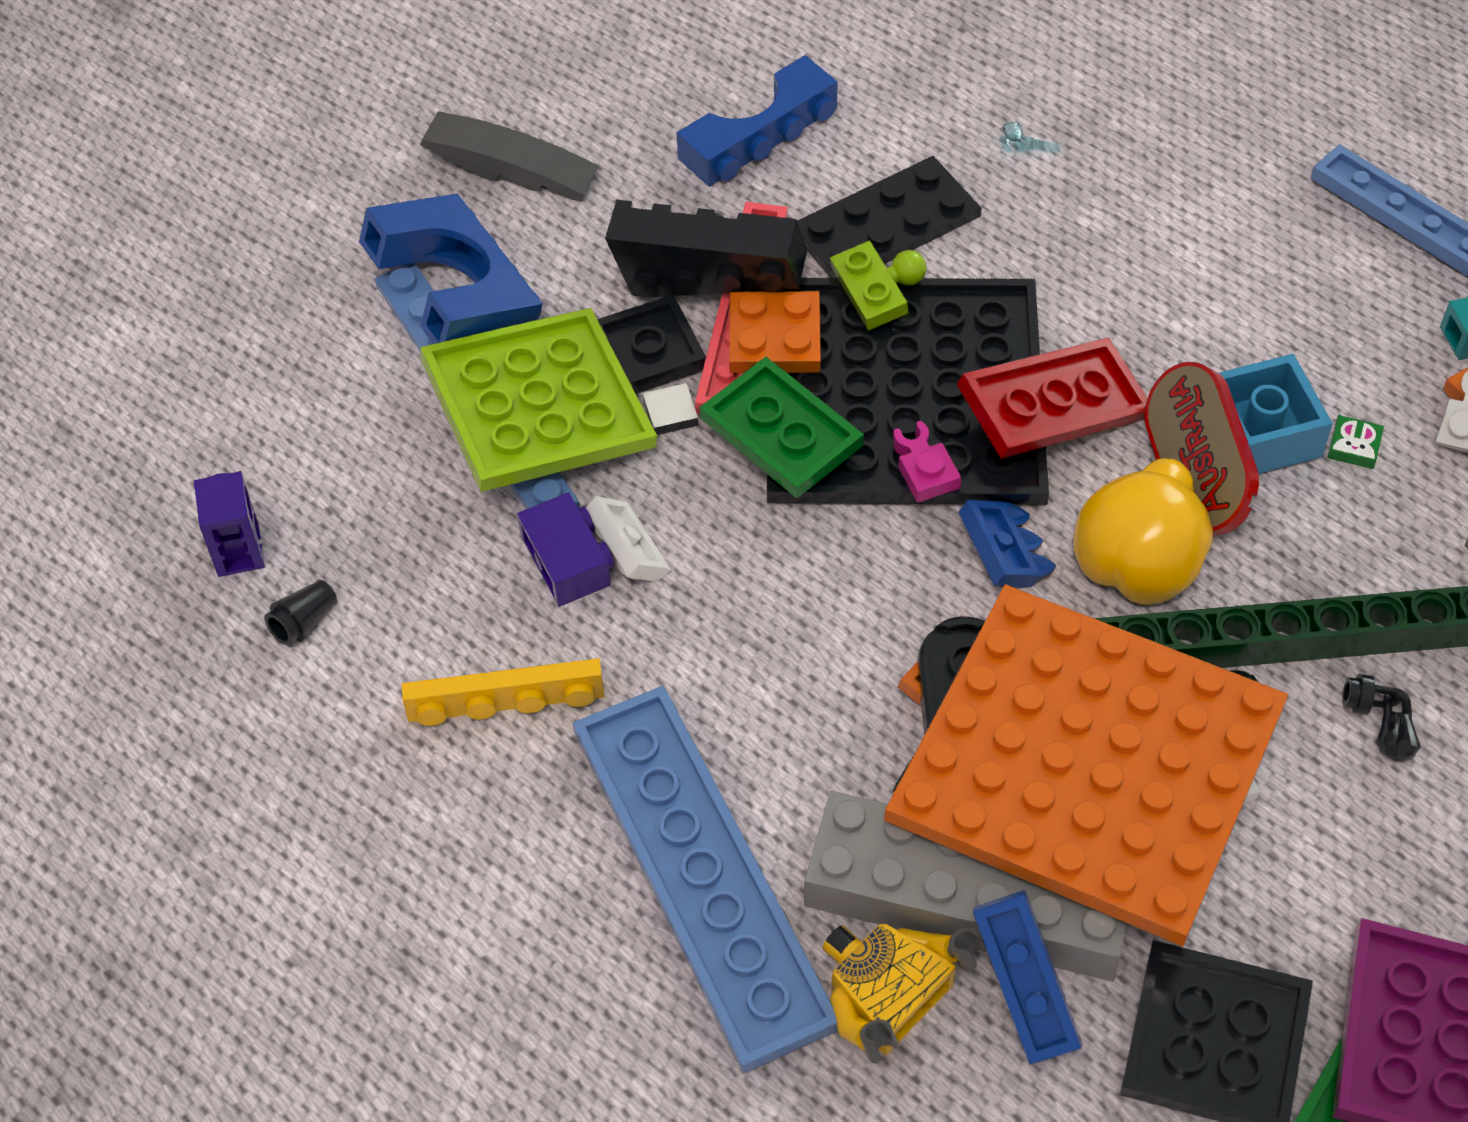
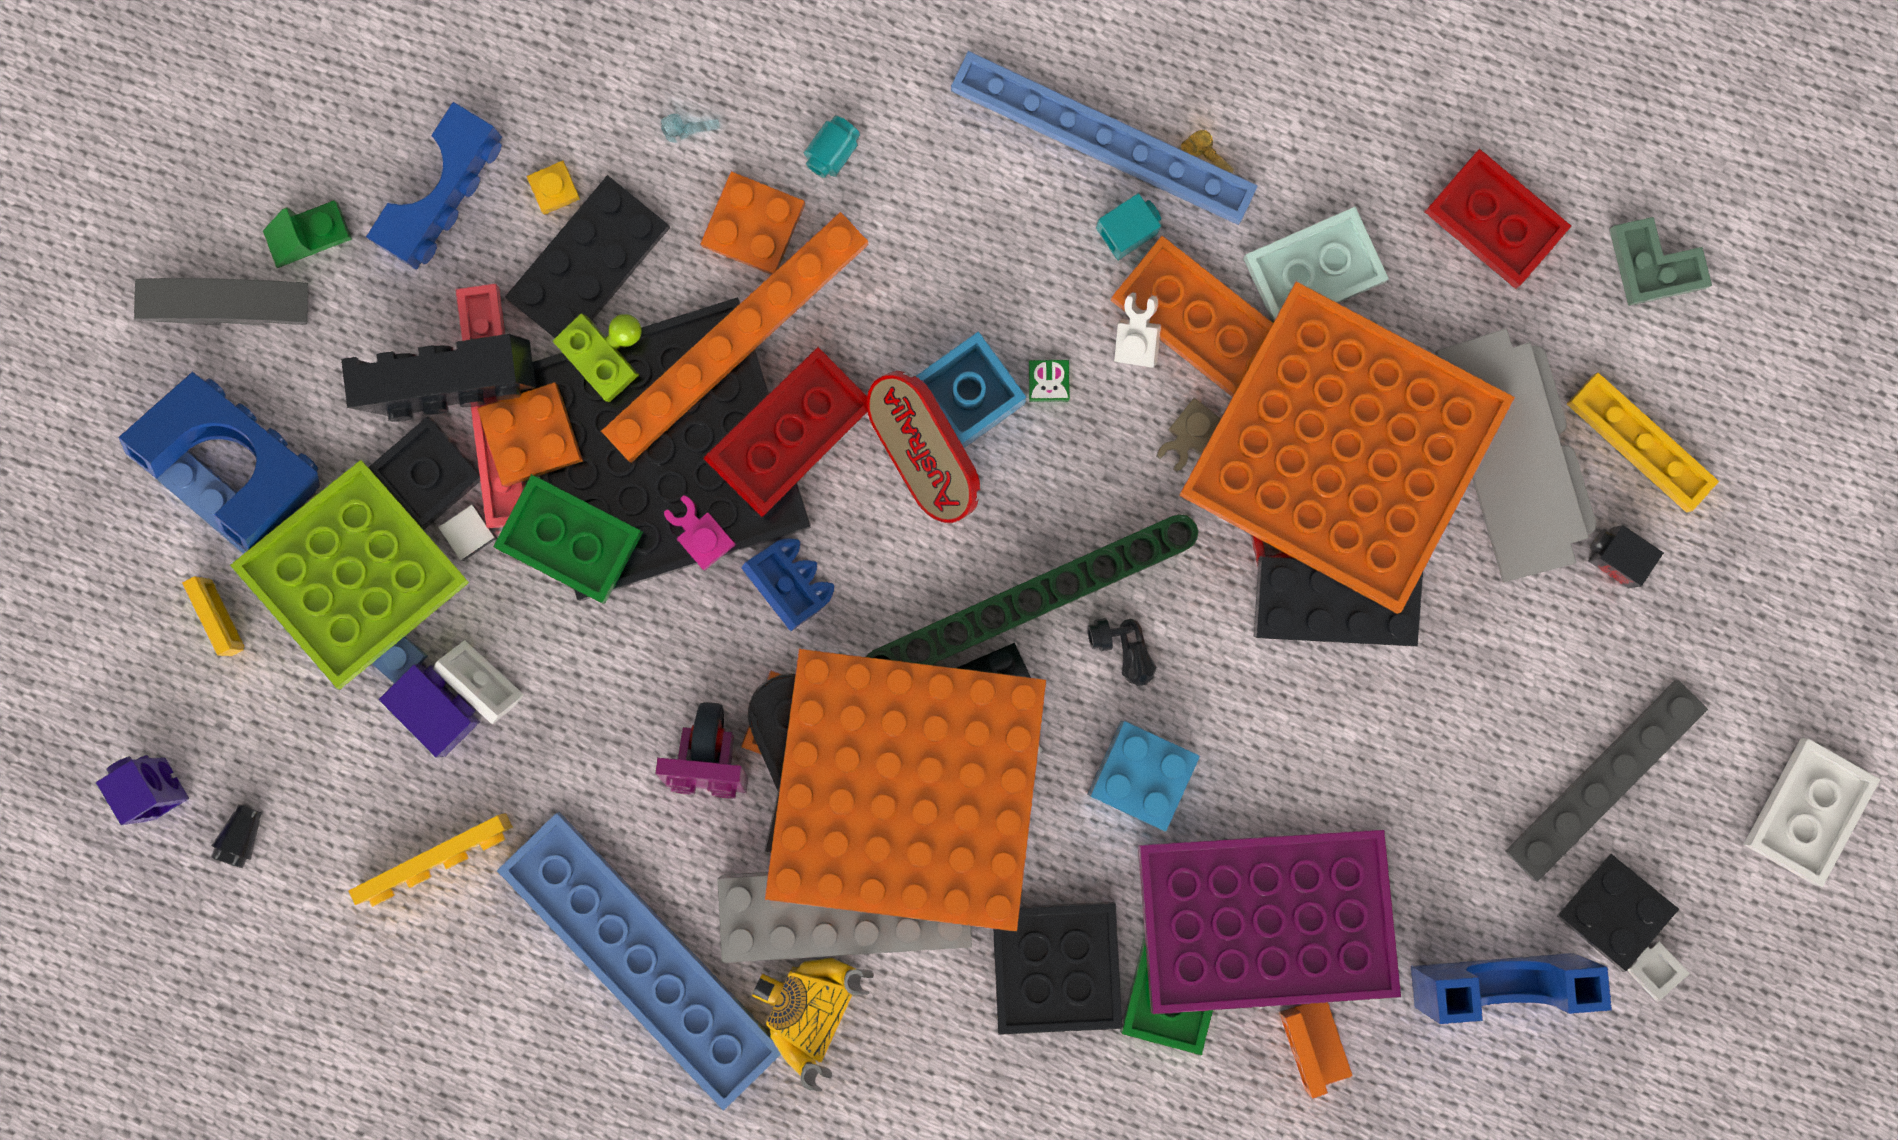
camera: 20 degrees left, 30 degrees up
blue plate [972,890,1082,1064] -> none
yellow piece [1073,458,1213,605] -> none
none -> yellow tile [182,576,245,656]
none -> green slope [263,200,352,268]
none -> yellow plate [526,160,580,215]
none -> orange plate [601,212,869,462]
none -> magenta plate [655,702,748,799]
none -> orange plate [700,171,805,275]
none -> teal brick [803,115,860,178]
none -> dark azure brick [1087,721,1200,832]

